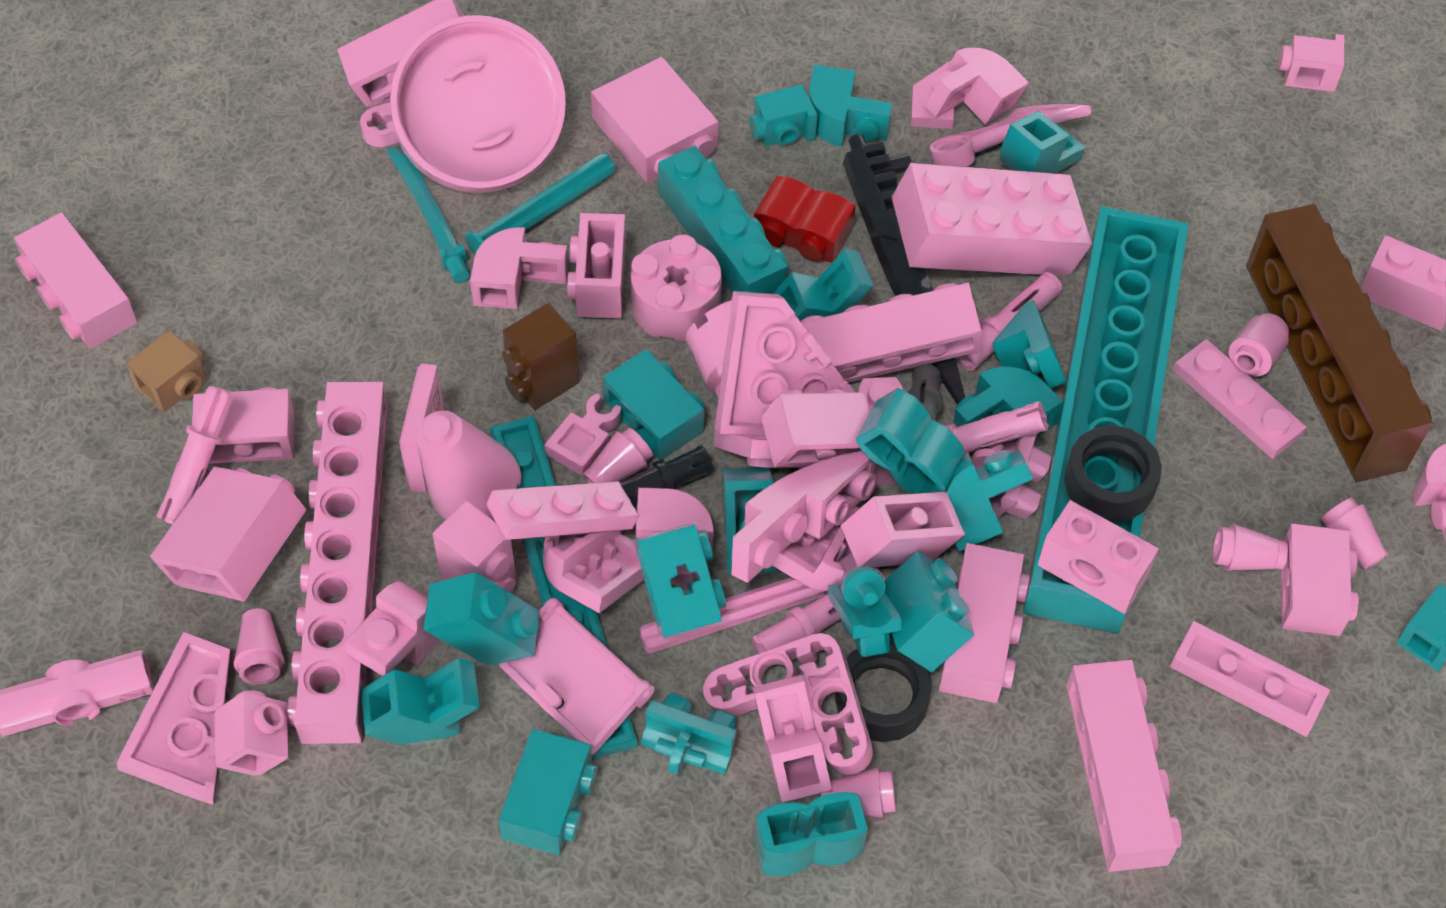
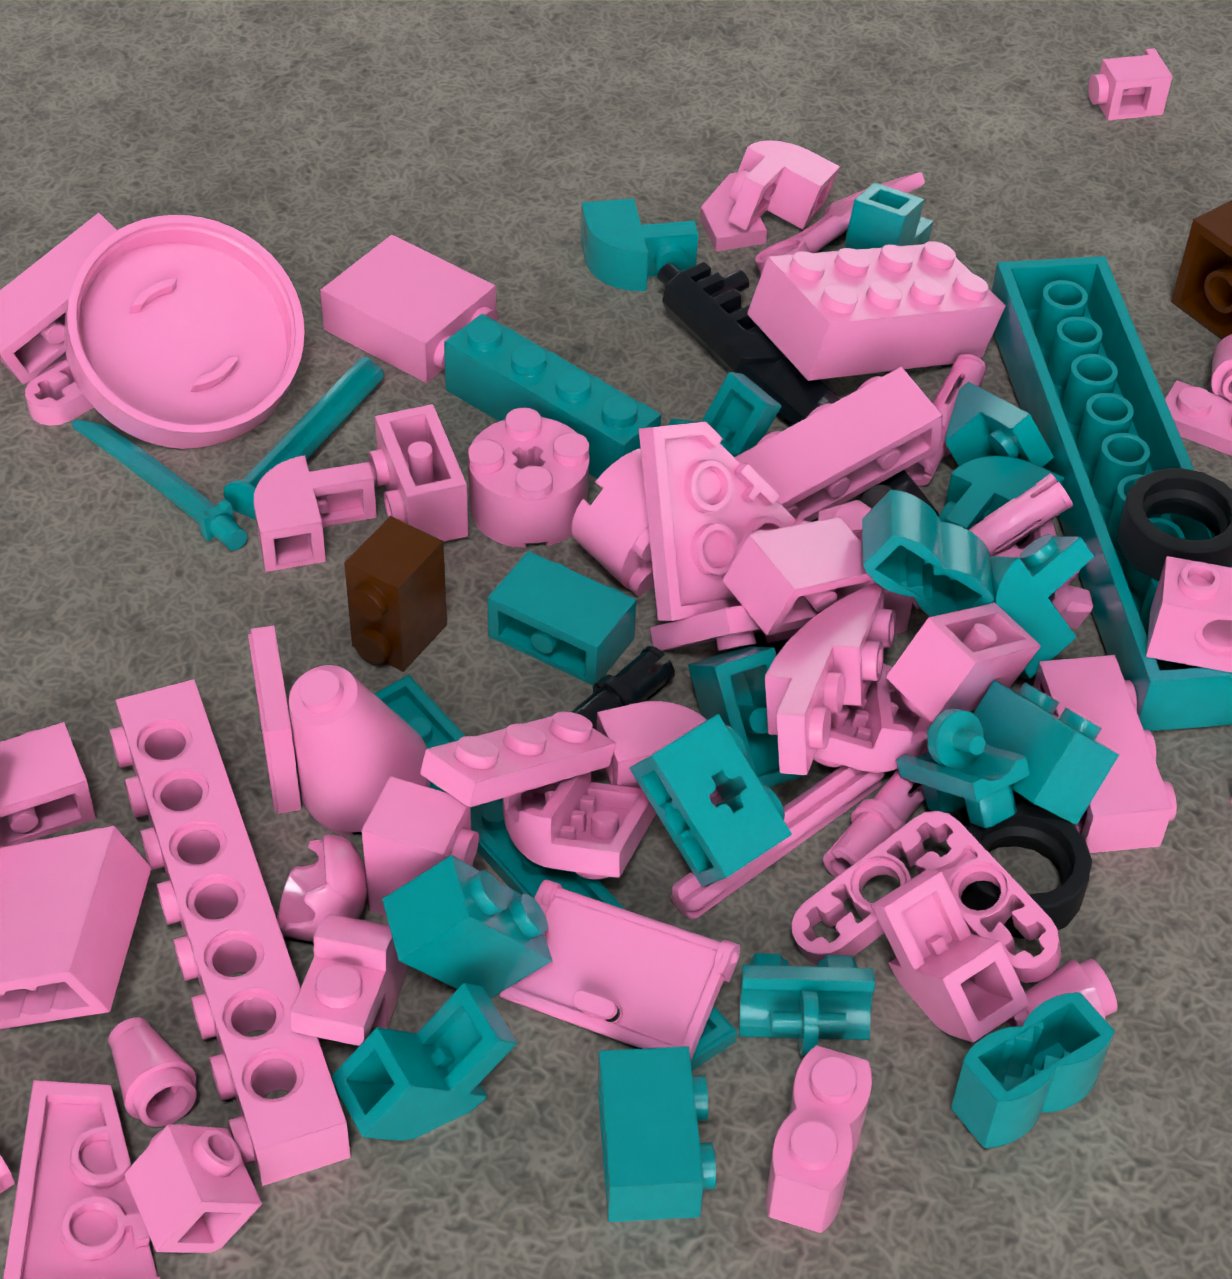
camera: 20 degrees left, 10 degrees down
bright pink plate [544,393,621,476] -> none
bright pink cone [582,427,653,484] -> none
teal brick [749,84,817,147] -> none
red brick [754,176,856,262] -> none
none -> bright pink hair [277,834,368,942]
none -> bright pink brick [766,1045,872,1233]

